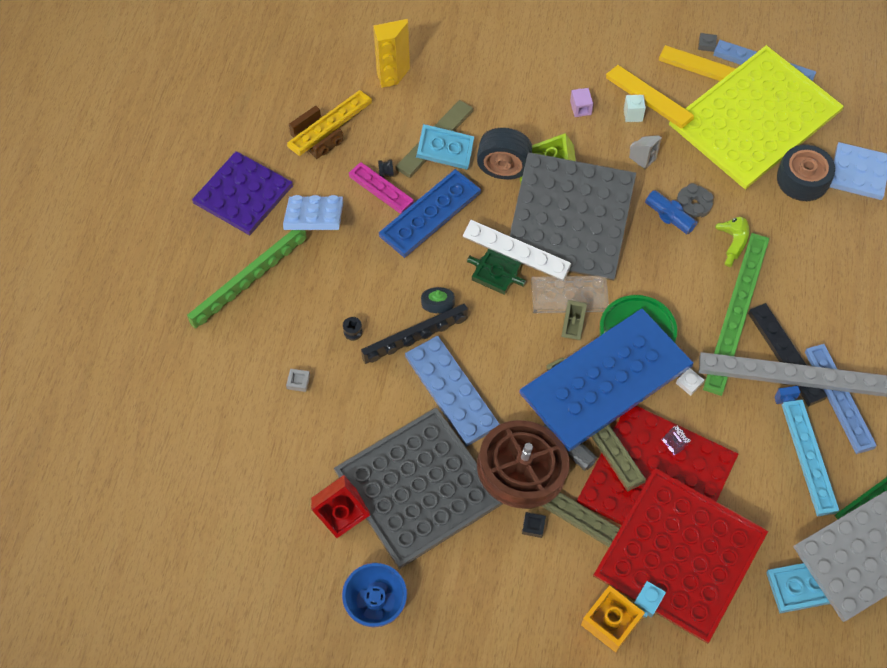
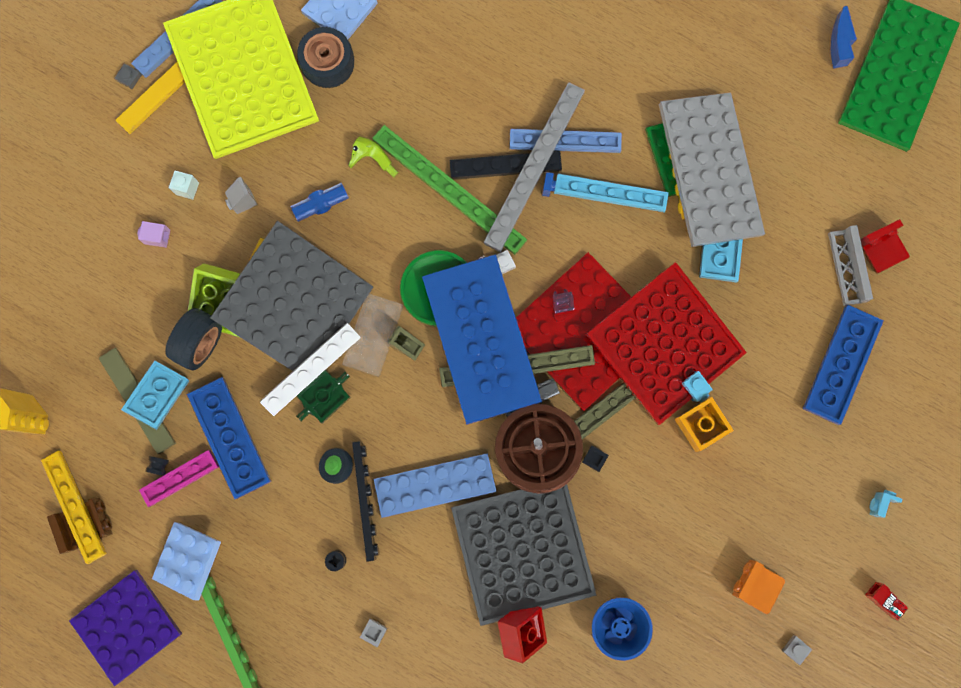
camera: 70 degrees left, 20 degrees up
yellow tile [606,65,694,129] -> none
dark grey plate [676,183,713,219] -> none

